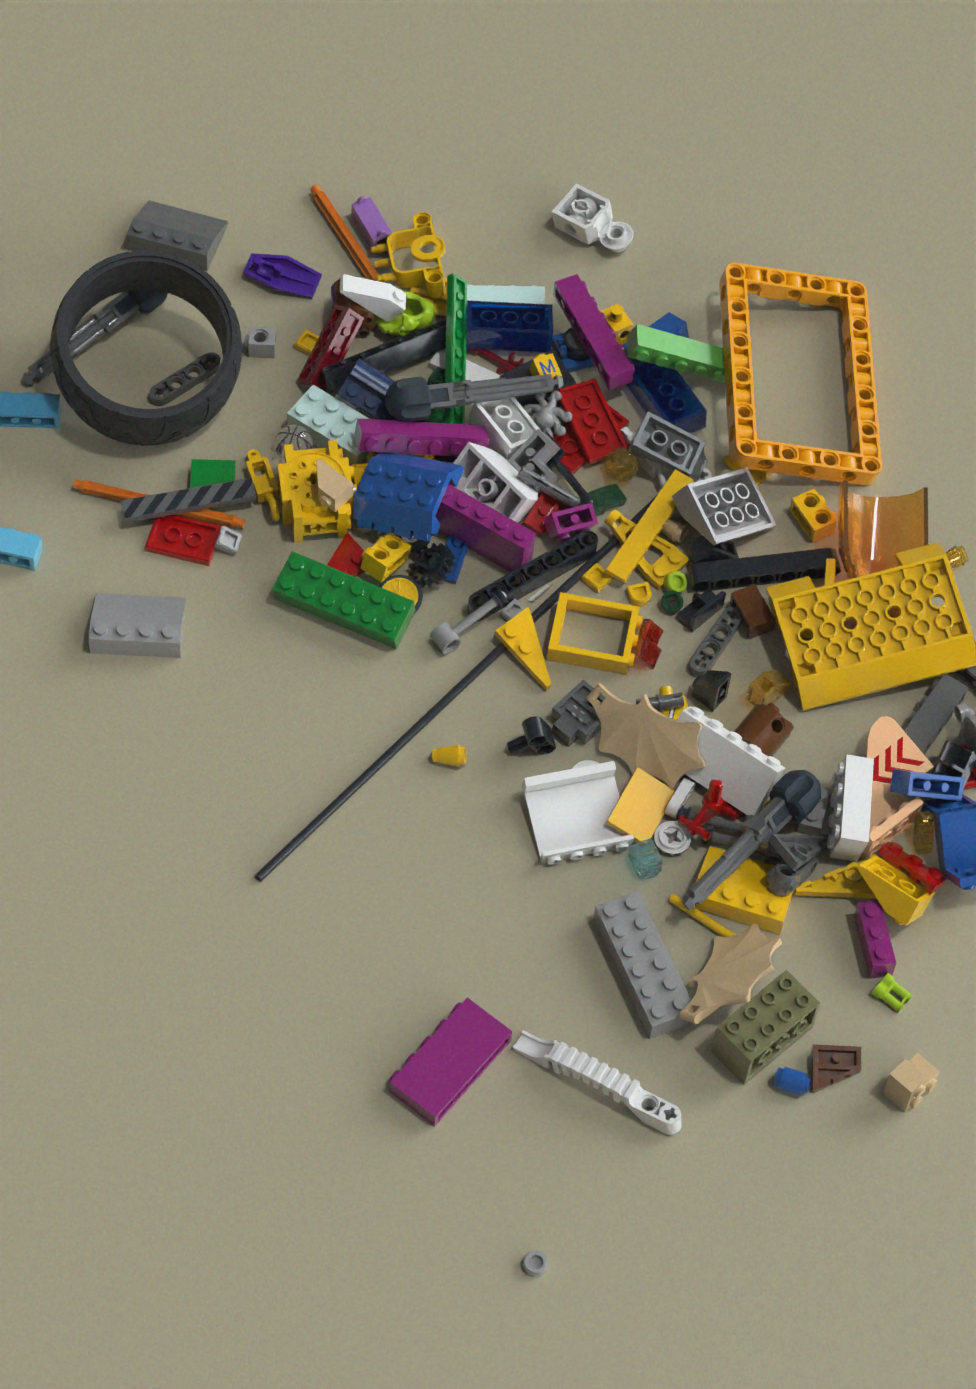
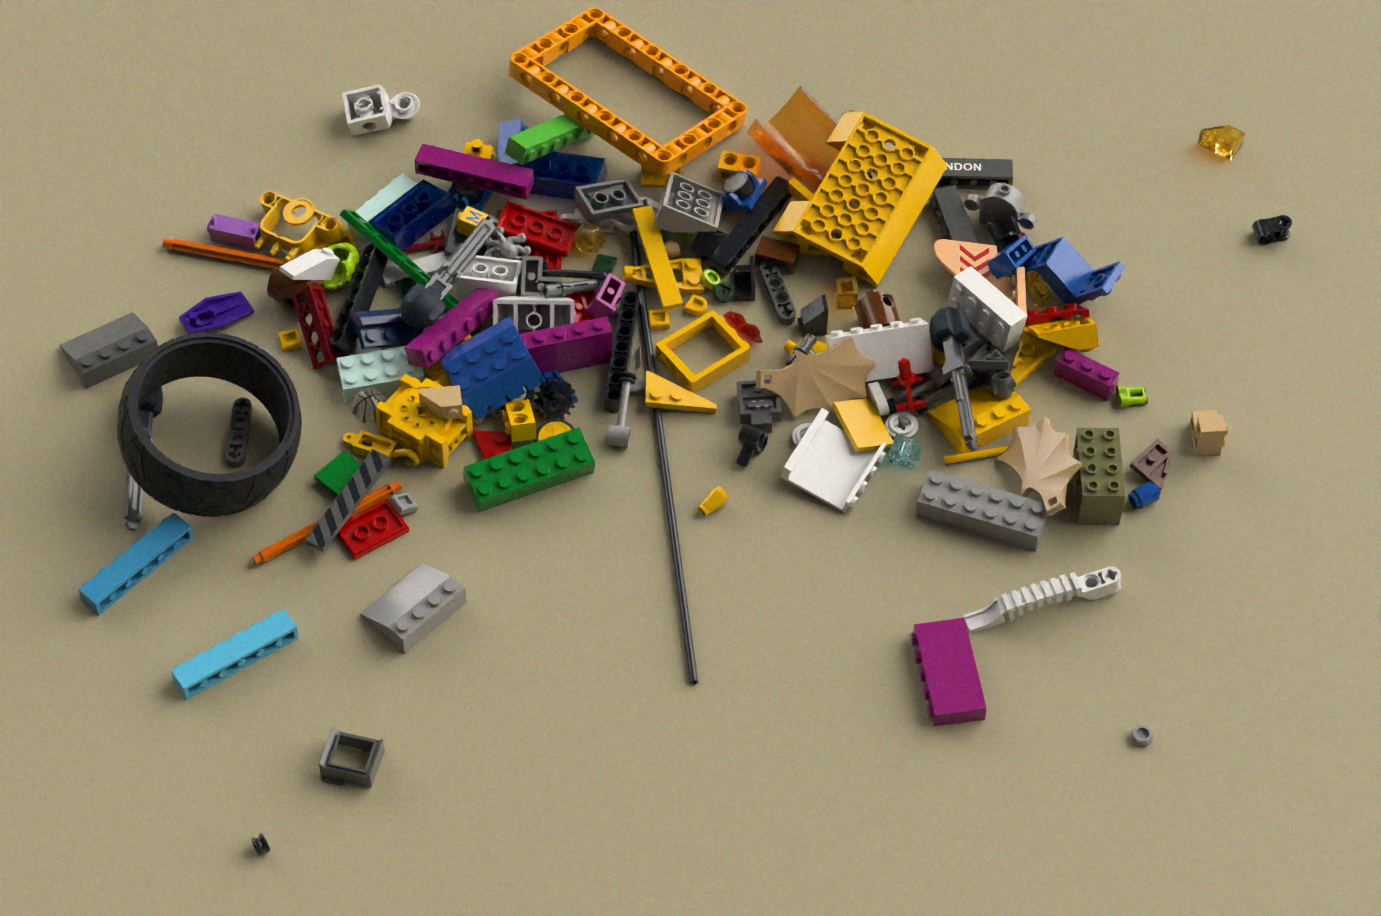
camera: 45 degrees left, 5 degrees down
none -> piece [721,169,768,212]

